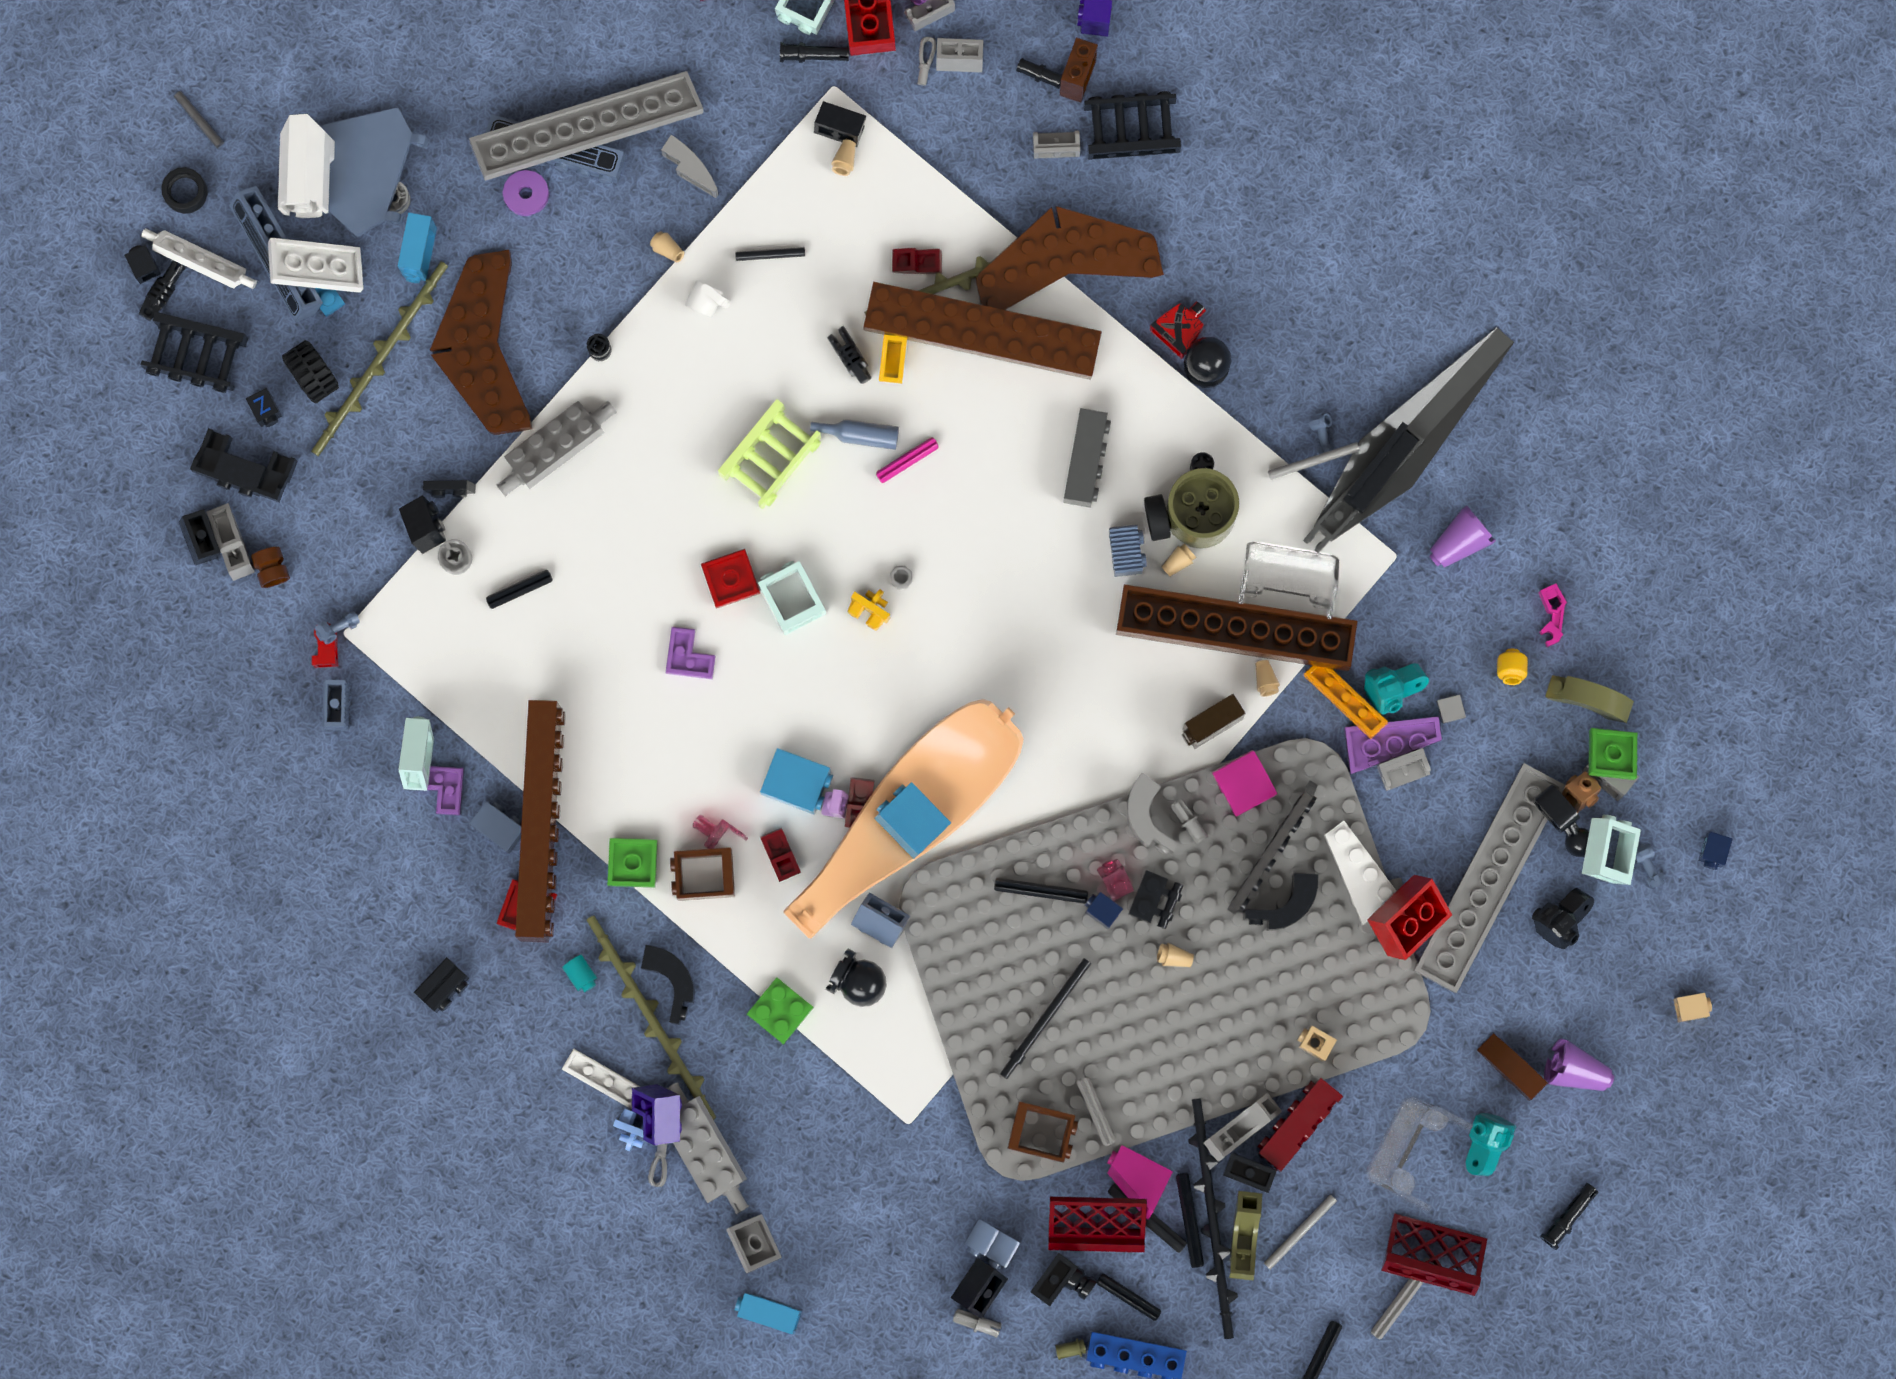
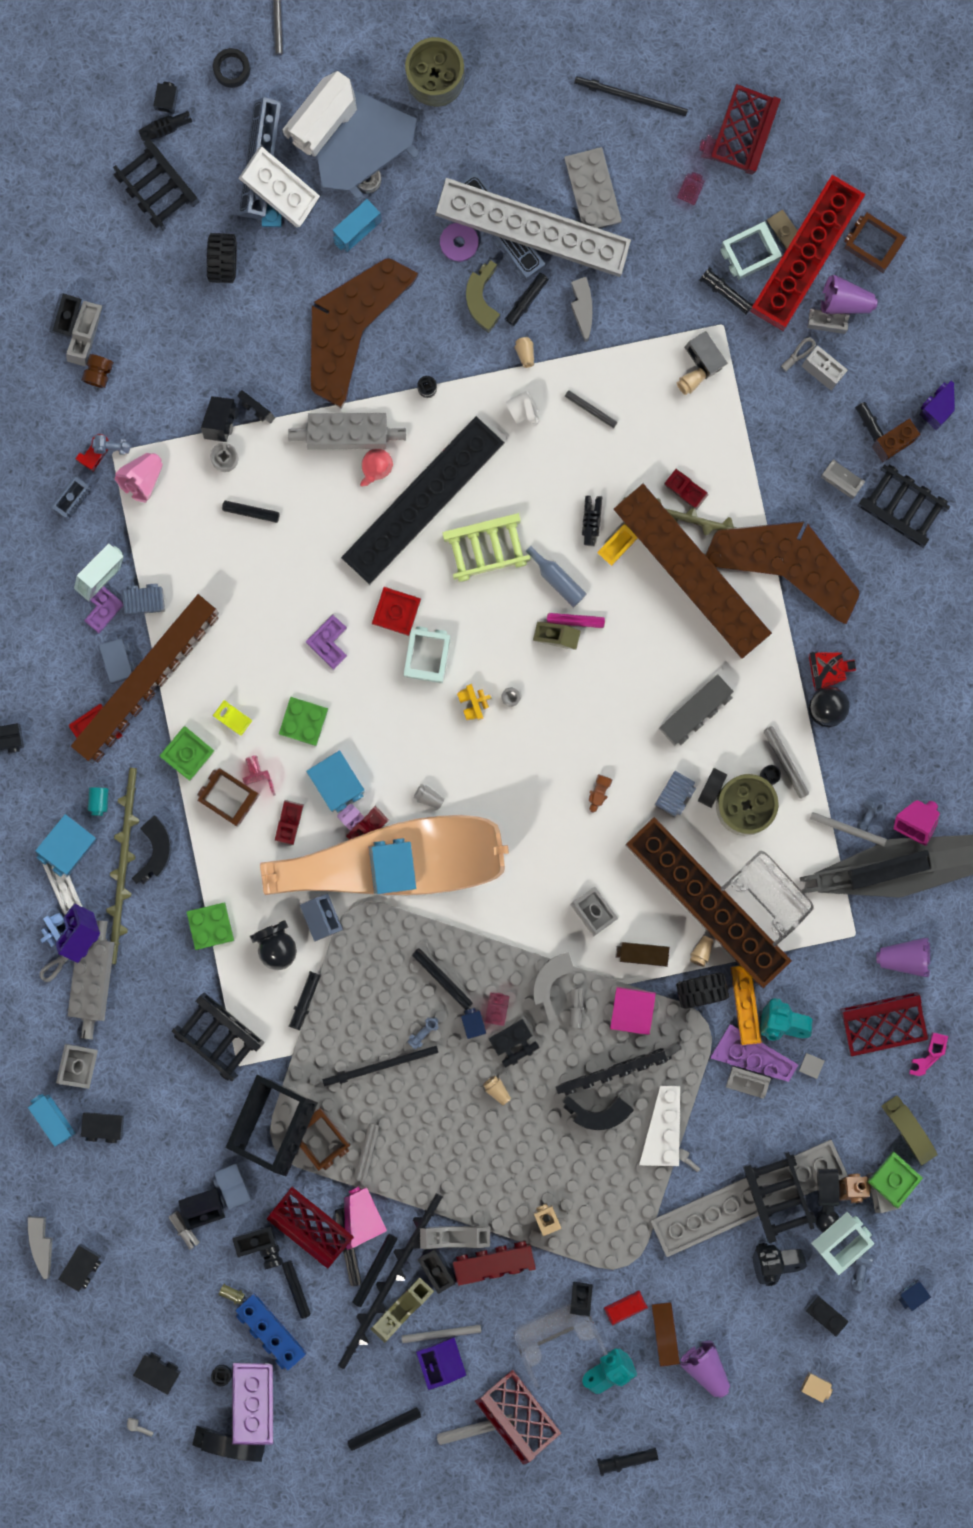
camera: 40 degrees right, 5 degrees up
white plate [141,228,257,289] -> none
black bracket [190,428,298,503] -> none
black brick [245,388,282,427] -> none
olive plant [311,261,448,457] -> none
tan cone [1161,543,1197,577] -> none
red brick [1367,875,1452,960] -> none
yellow head [1497,648,1528,685] -> none
none -> dark azure brick [35,814,96,878]
none -> black brick [81,1112,124,1143]
none -> bright pink cone [114,453,163,503]
none -> sand blue brick [122,584,165,615]
none -> black fence [171,992,265,1082]
none -> neon yellow bracket [213,700,252,736]
none -> black window [225,1075,318,1177]
none -> bright green plate [279,697,328,746]
none -> black pin [288,971,321,1031]
none -> black plate [341,416,505,585]
none -> coral hat [360,449,393,486]
none -> olive brick [405,37,465,107]
none -> sand blue bar [407,1017,439,1050]
none -> light grey cone [414,784,444,809]
none -> dark purple slope [416,1337,467,1390]
none -> olive arch [466,260,500,333]
none -> black pin [504,272,549,326]
none -> olive slope [533,621,581,650]
none -> light grey plate [564,147,622,229]
none -> light grey slope [570,887,618,937]
none -> black plate [570,1282,593,1317]
none -> dark orange piece [589,774,613,813]
none -> red tile [604,1291,648,1326]
none -> black tyre [676,973,729,1009]
none -> black fence [742,1151,816,1243]
none -> light grey axle [764,726,809,798]
none -> black brick [804,1294,849,1337]
none -> dark red fence [840,992,928,1057]
none -> dark pink torso [894,800,940,846]

